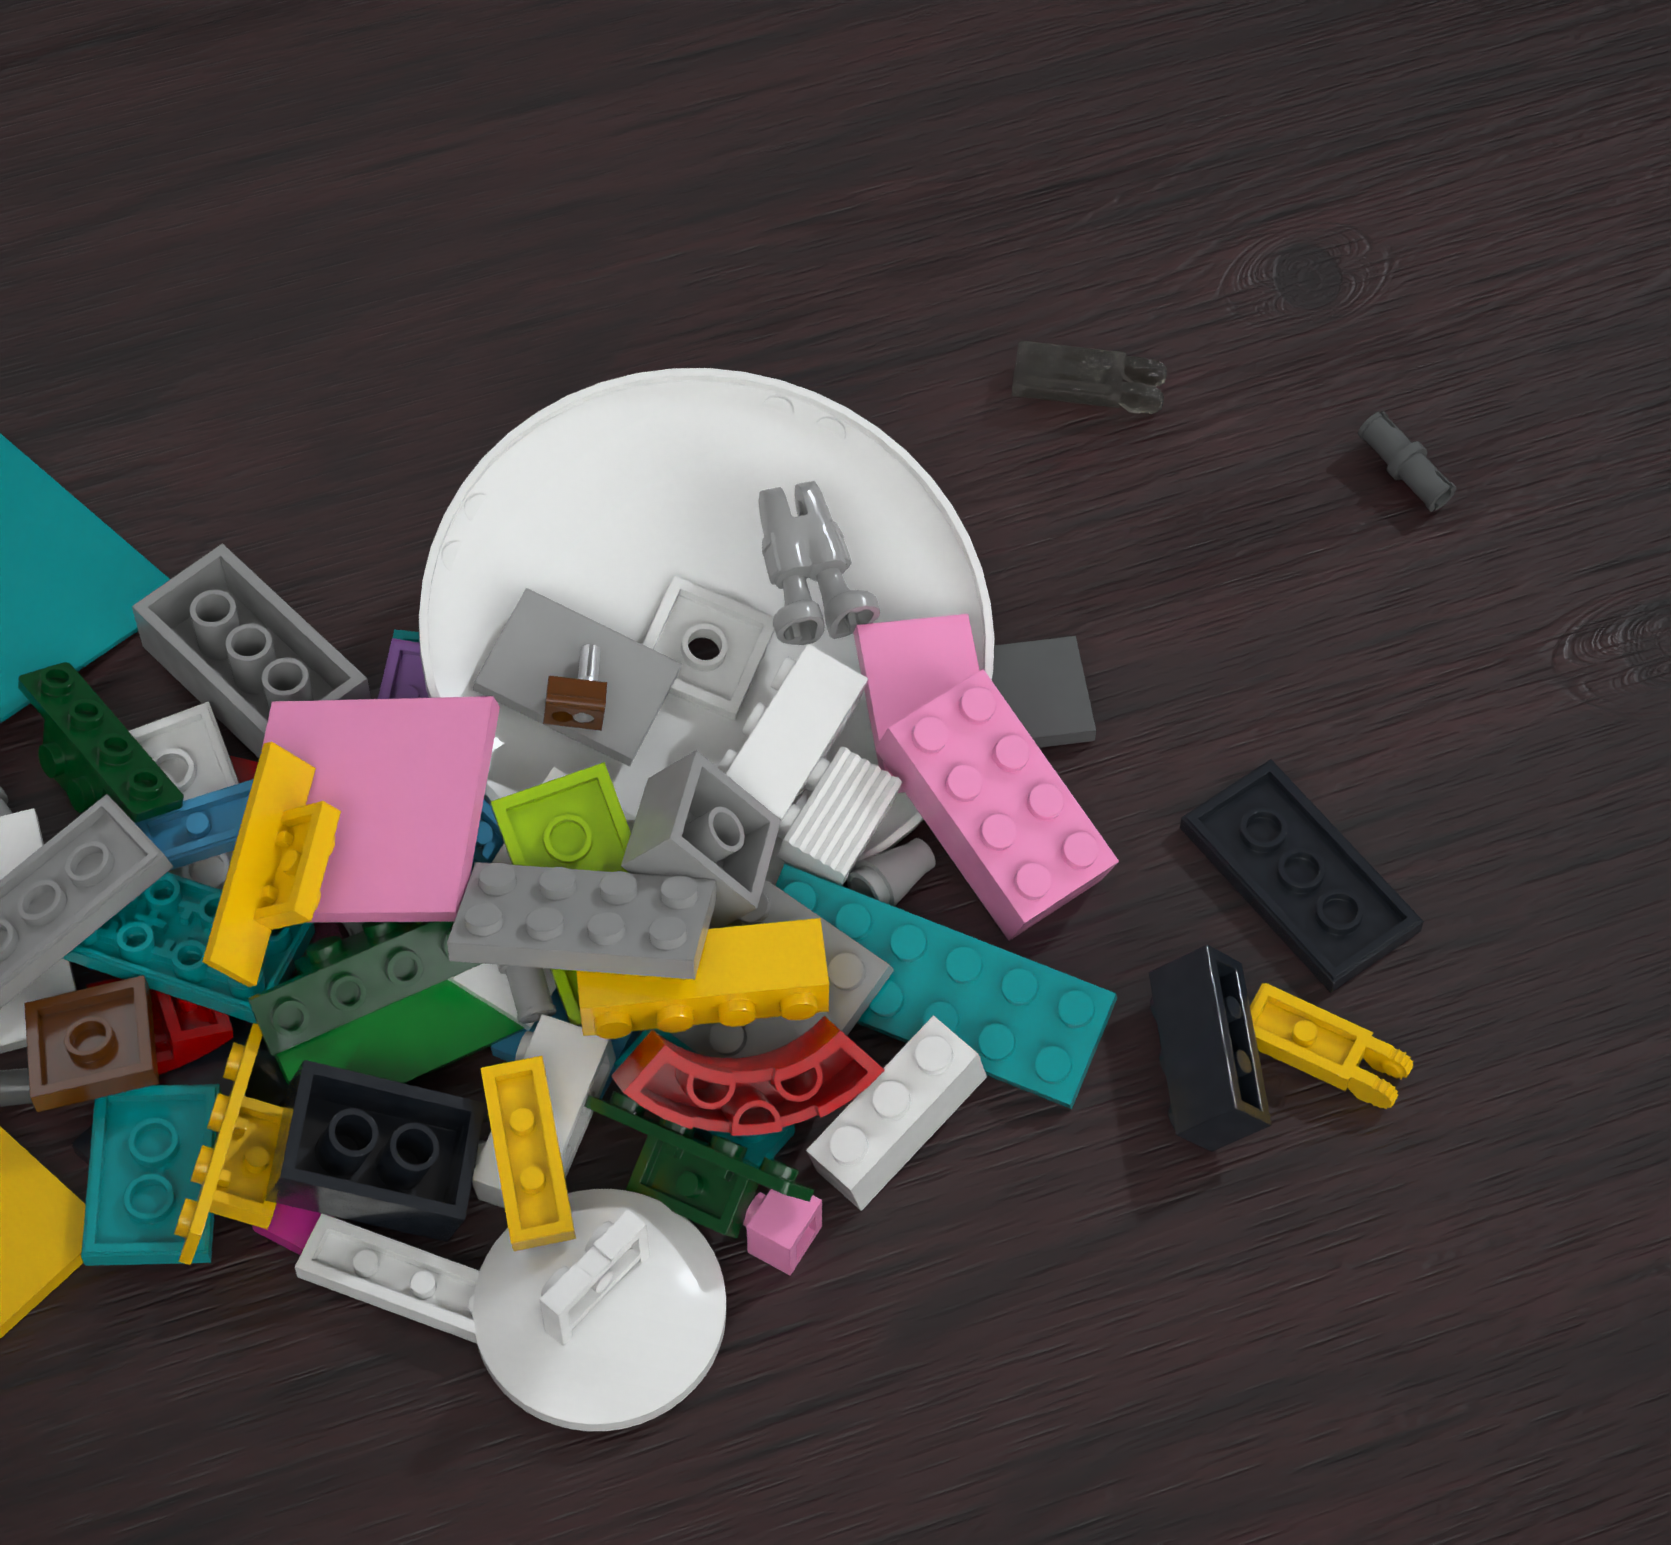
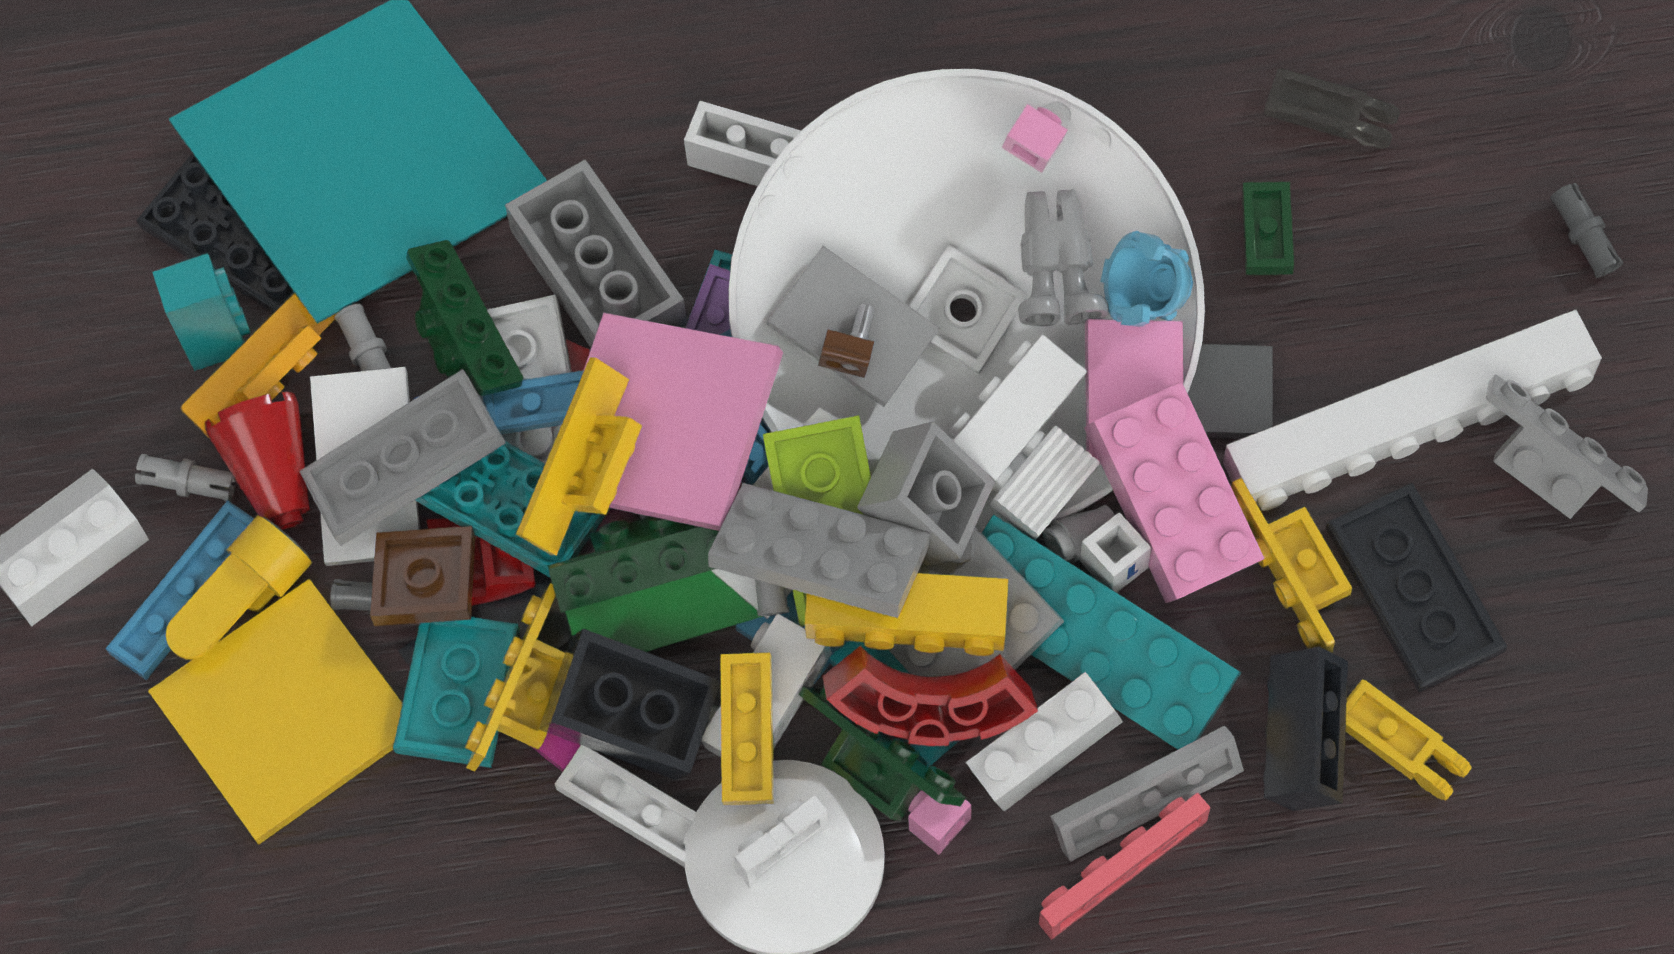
camera: 15 degrees right, 10 degrees up
none -> white brick [684,101,801,186]
none -> bright pink plate [1002,104,1068,173]
none -> coral plate [1039,792,1211,940]
none -> light grey plate [1051,726,1244,862]
none -> white brick [1080,512,1151,593]
none -> medium azure helmet [1100,231,1193,327]
none -> white brick [1223,310,1602,511]
none -> yellow bracket [1231,478,1352,653]
none -> dark green plate [1242,182,1294,275]
none -> light grey bracket [1486,375,1648,519]

